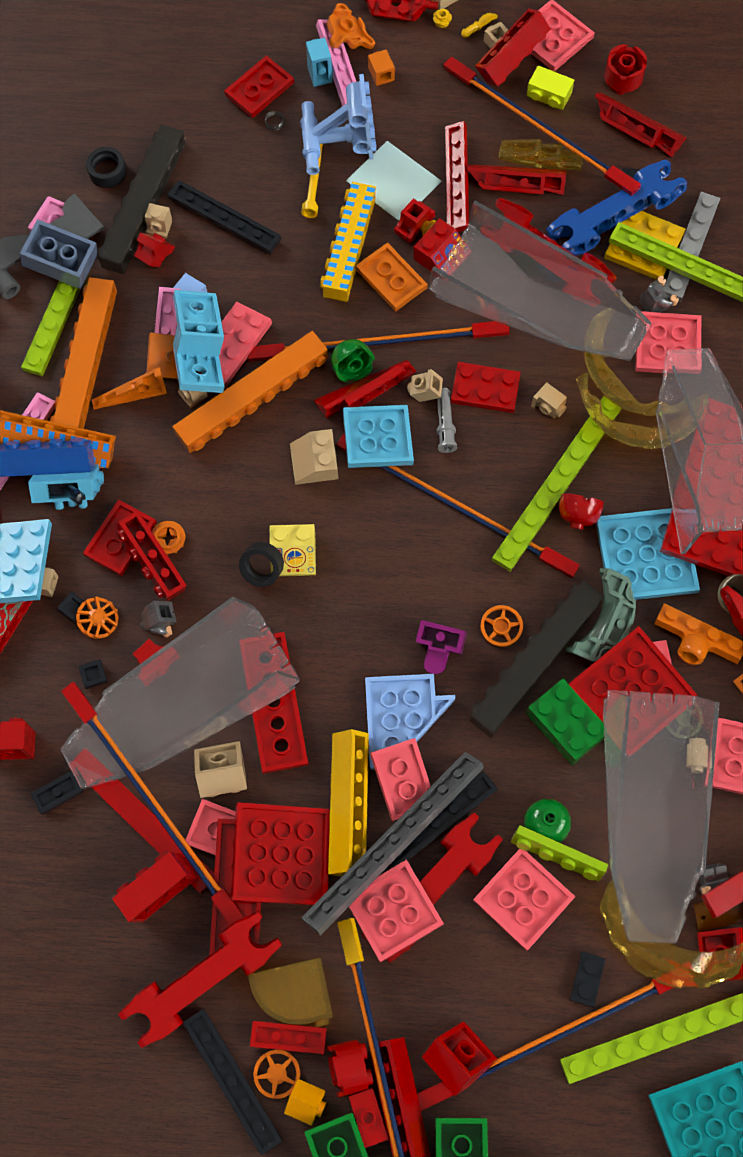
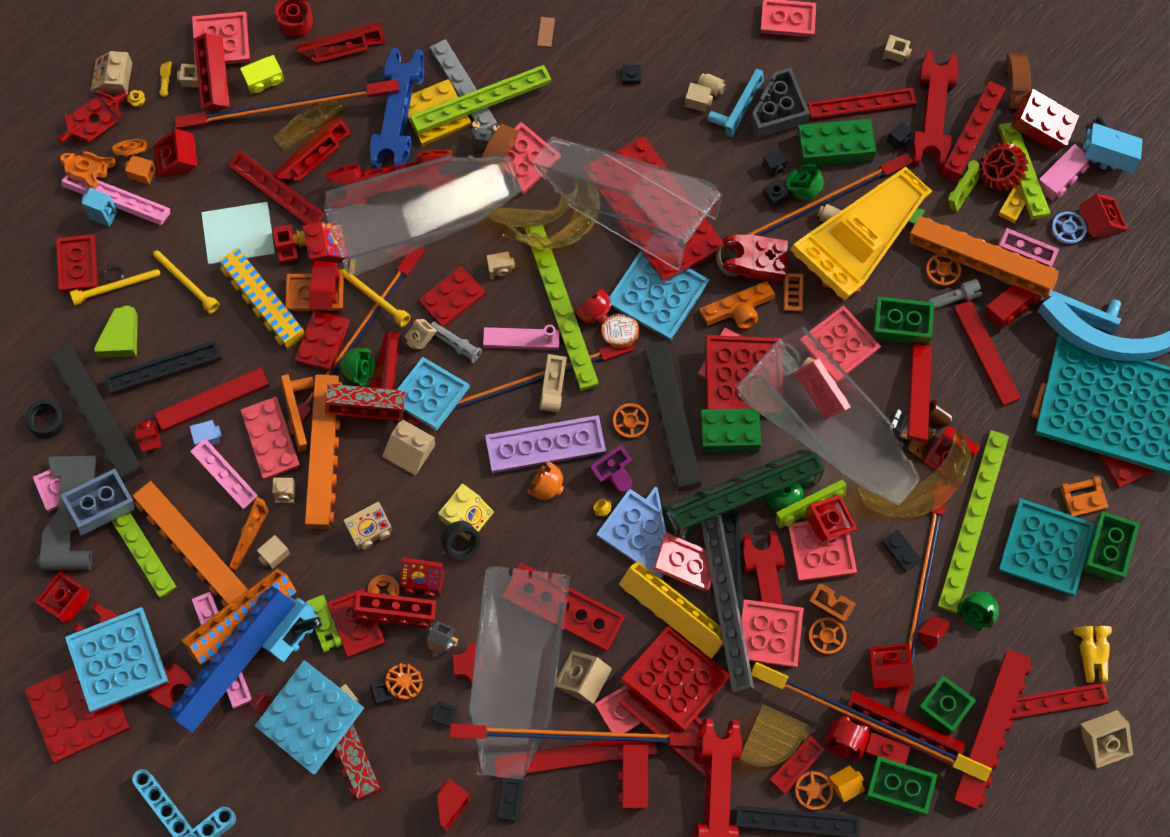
camera: 55 degrees left, 0 degrees up
tan brick [145,203,172,238] -> none
orange plate [146,333,178,379] -> none
medium azure bracket [173,290,224,393] -> none
light blue plate [300,74,377,175] -> none
sand green windscreen [566,568,636,662] -> none
none -> yellow piece [70,269,160,306]
none -> lime slope [94,306,138,358]
none -> orange wheel [112,139,147,157]
none -> red slope [154,129,197,178]
none -> red tile [155,368,270,432]
none -> tan brick [257,535,290,569]
none -> orange piece [281,374,315,452]
none -> red plate [295,310,350,372]
none -> lime plate [306,595,343,653]
none -> red brick [309,261,341,310]
none -> red brick [325,384,405,421]
none -> yellow piece [341,269,411,327]
none -> tan slope [344,501,393,551]
none -> red slope [400,557,444,598]
none -> dark orange arch [476,124,519,187]
none -> bright pink piece [483,325,560,350]
none -> lavender plate [485,415,606,473]
none -> orange cylinder [528,461,564,501]
none -> tan plate [539,354,567,413]
none -> yellow plate [593,499,611,517]
none -> tile [601,313,639,348]
none -> dark green window [662,449,825,540]
none -> coral plate [794,358,851,420]
none -> red slope [806,495,857,543]
none -> orange wheel [809,617,846,655]
none -> orange brick [810,584,856,621]
none -> red tile [917,616,950,650]
none -> green cylinder [958,590,999,630]

